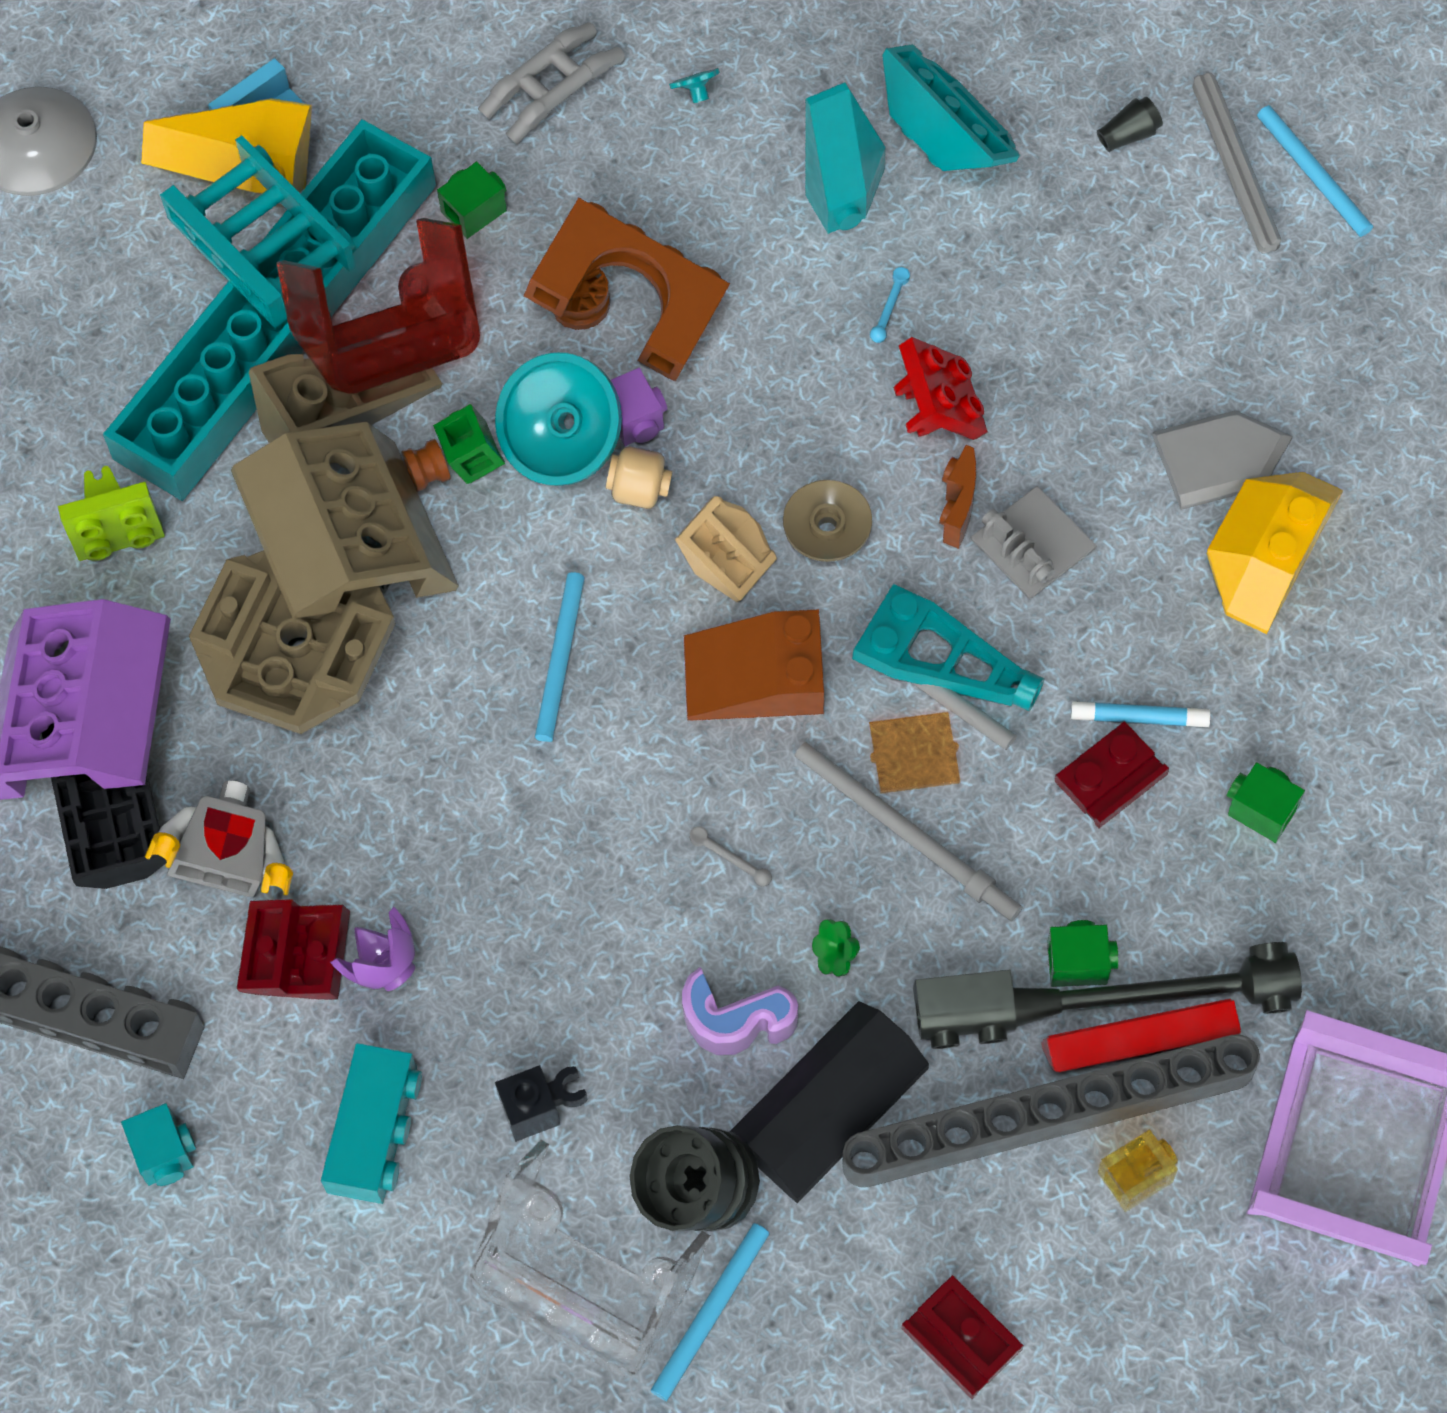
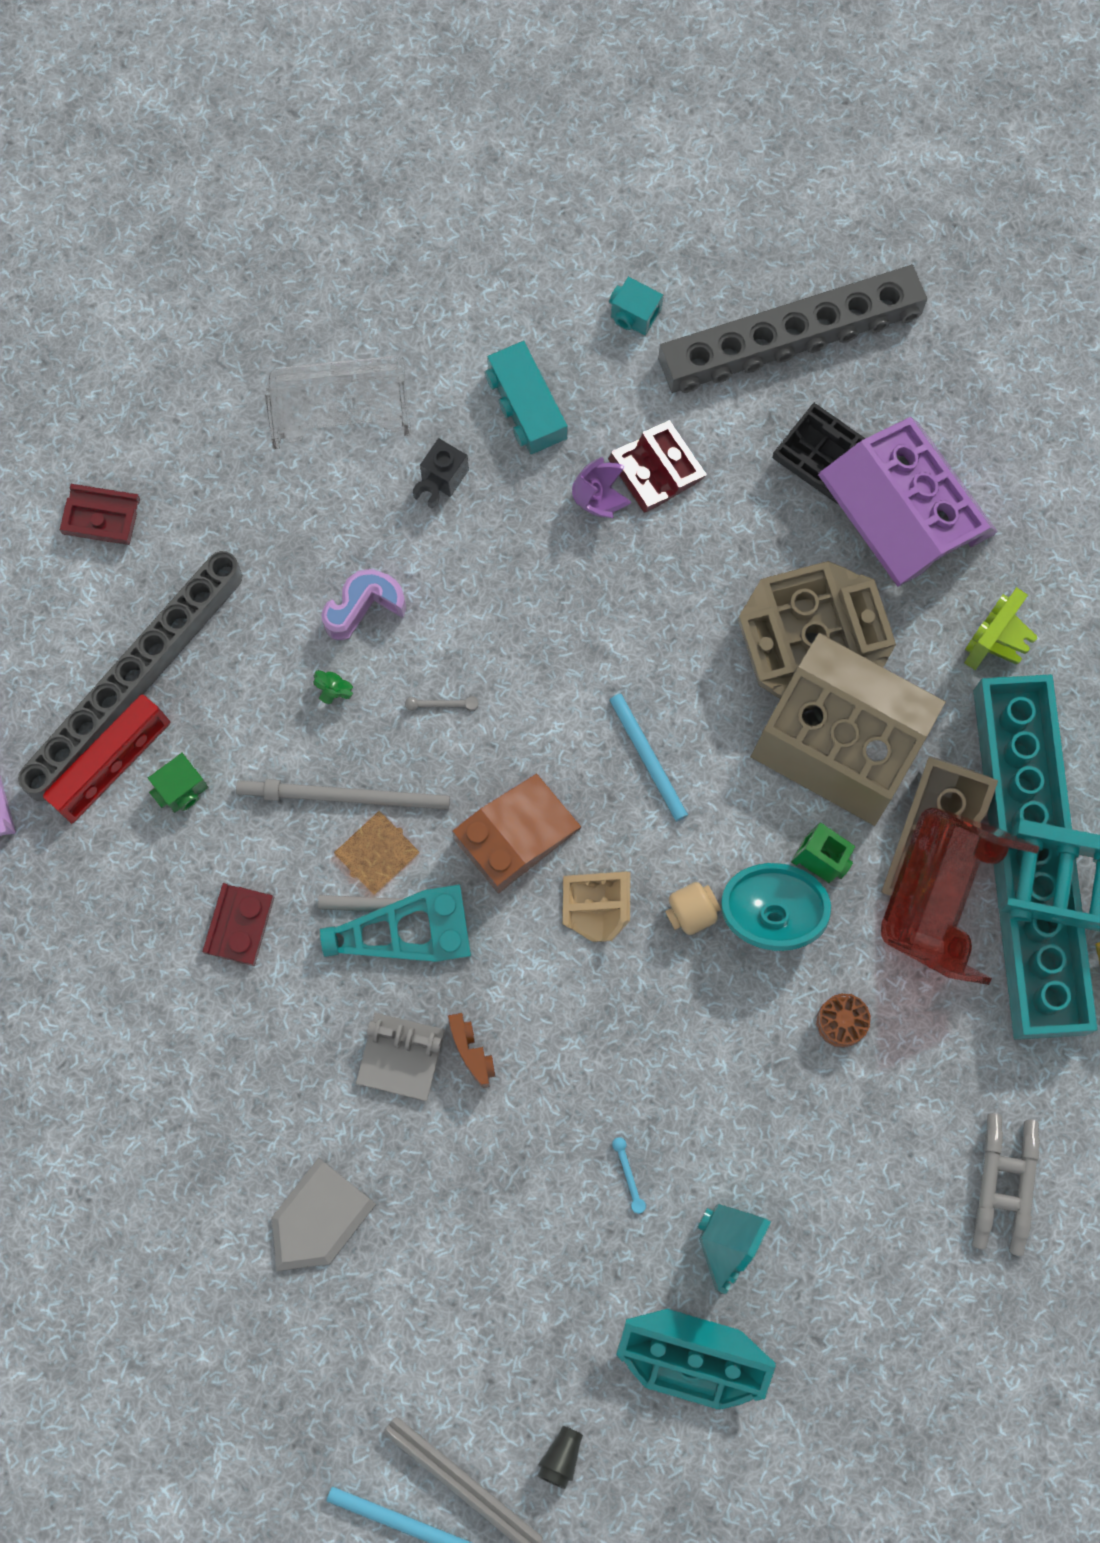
camera: 140 degrees right, 10 degrees up
torso [145,781,293,897] -> none
dark orange wheel [401,438,451,492] -> none
green brick [437,161,507,239] -> none
dark orange arch [524,197,730,381] -> none
medium lavender brick [611,367,667,446] -> none
pearl dark grey wheel [629,1125,760,1231] -> none
medium azure bar [650,1223,770,1401] -> none
teal plant [669,68,720,103] -> none
black piece [730,1001,929,1203] -> none
dark tan dish [783,480,872,562] -> none
red plate [893,337,988,440] -> none
pearl dark grey bar [913,942,1302,1049] -> none
medium azure bar [1071,701,1210,727] -> none
clear yellow brick [1097,1129,1178,1212] -> none
yellow wedge [1206,472,1343,634] -> none
green brick [1226,762,1305,843] -> none

